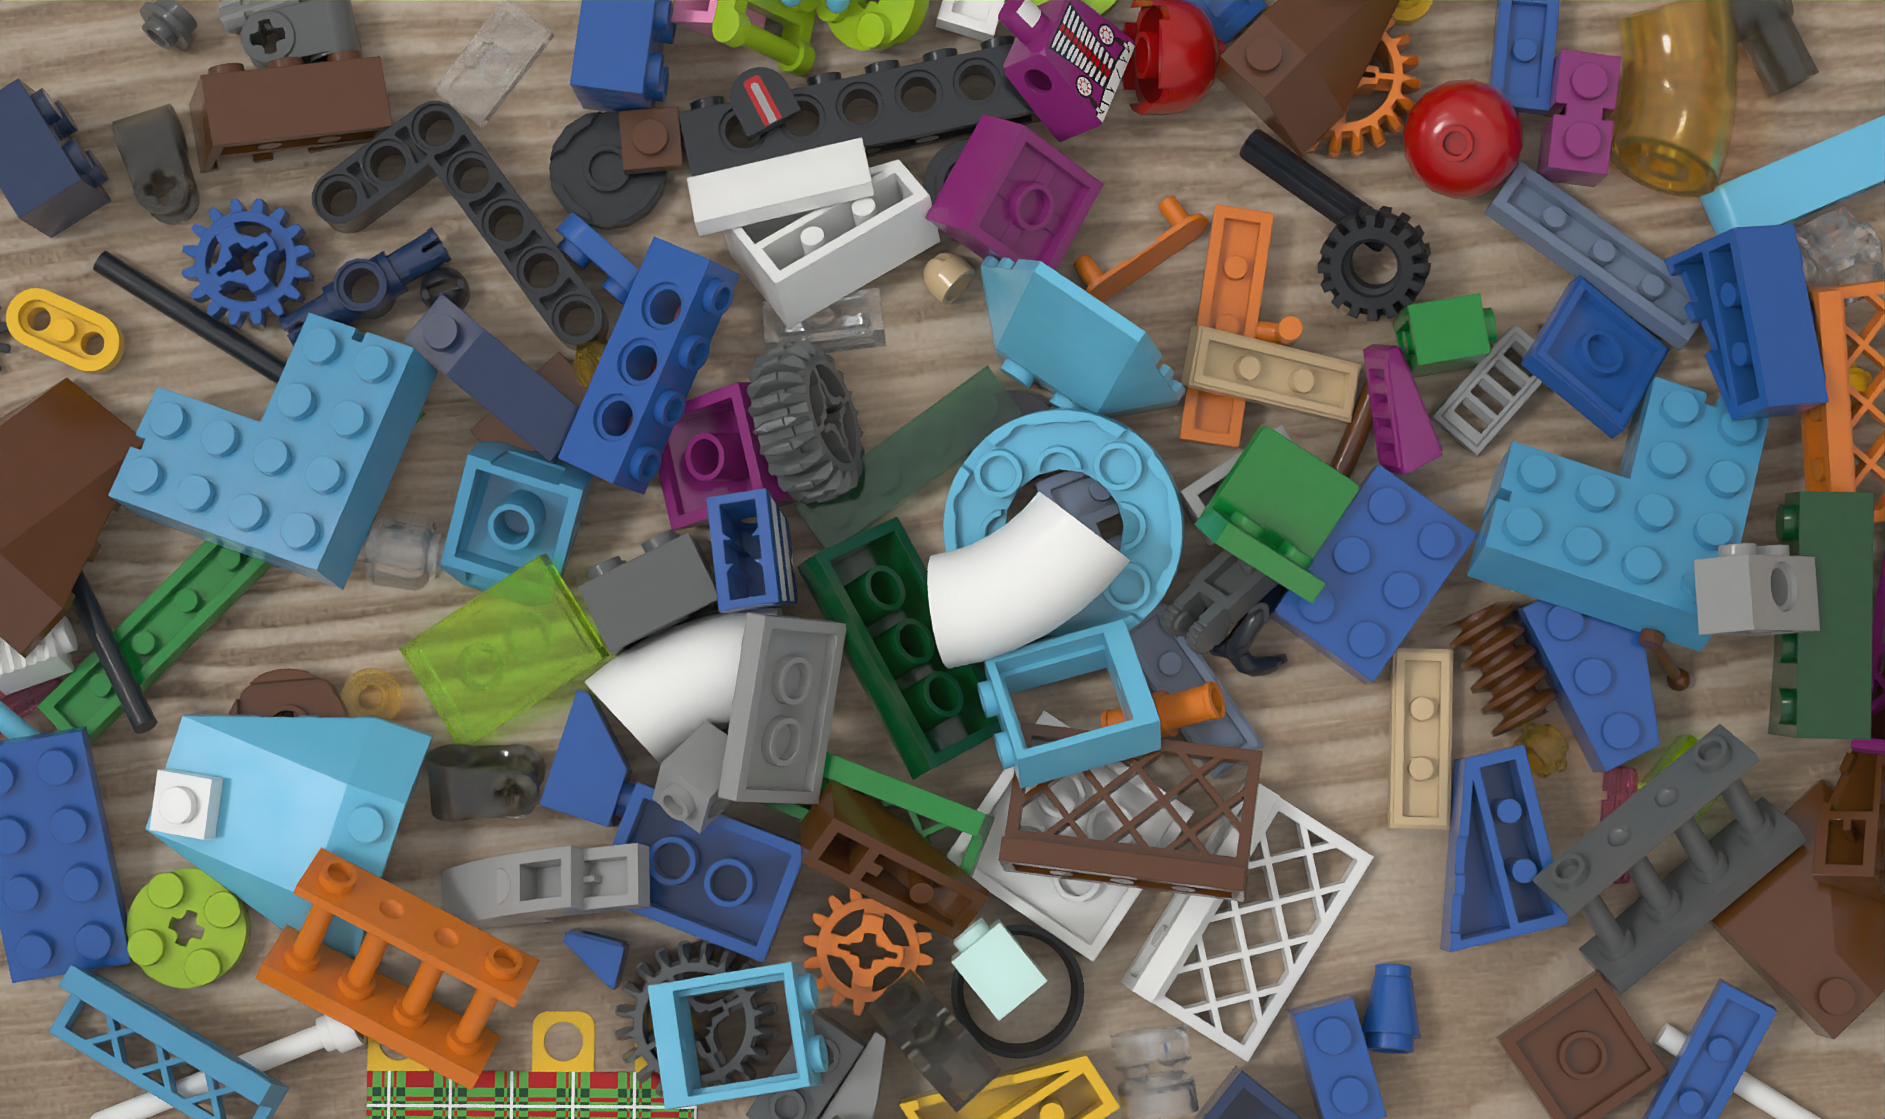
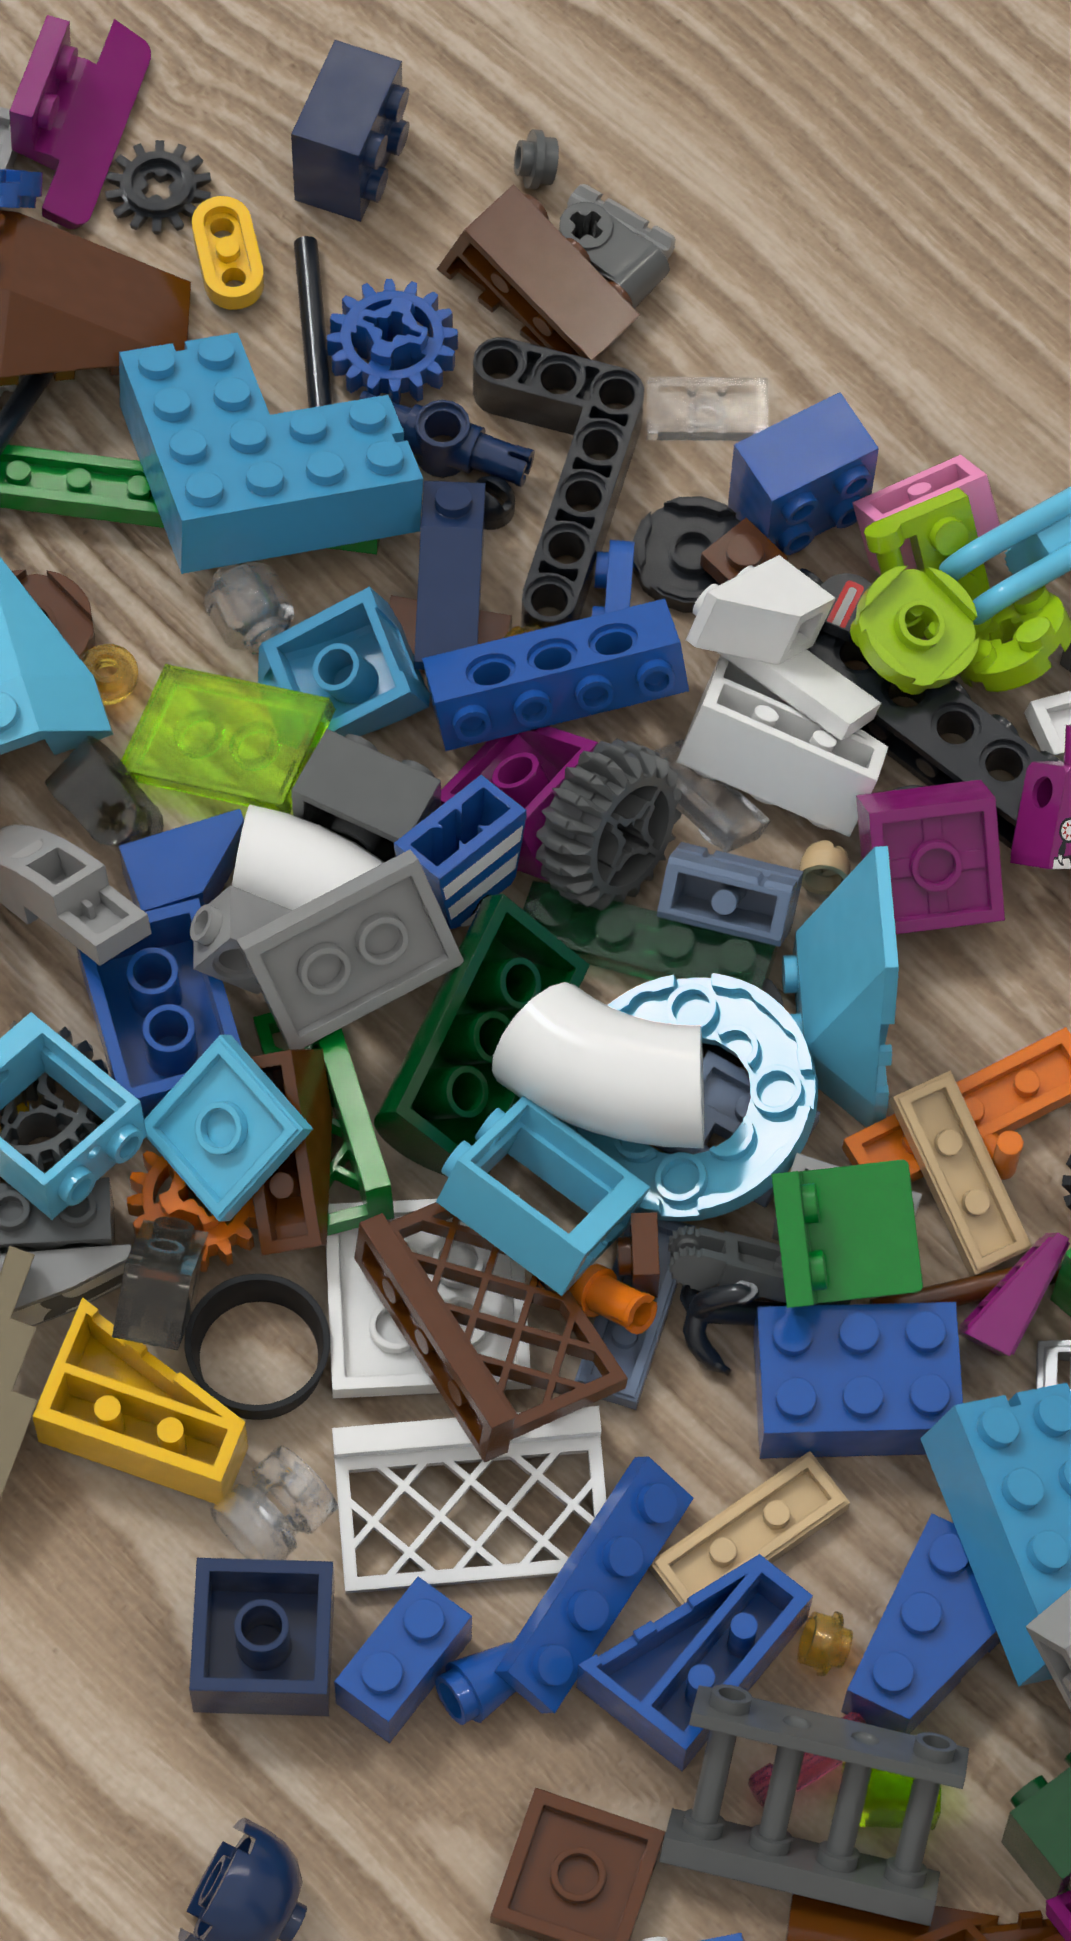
camera: 45 degrees right, 20 degrees down
clear smoke piece [112,103,200,225] -> none
blue slope [563,928,630,990] -> none
light aqua brick [951,917,1047,1021] -> none
orange piece [1073,196,1208,303] -> none
reddish brown piece [1441,601,1558,737] -> none
reddish brown hinge [1638,629,1690,691] -> none
none -> medium azure tile [144,1035,313,1222]
none -> blue plate [494,1456,694,1713]
none -> reddish brown plate [617,1212,660,1298]
none -> sand blue brick [657,842,804,947]
none -> white slope [686,555,836,665]
none -> lime plate [850,565,979,695]

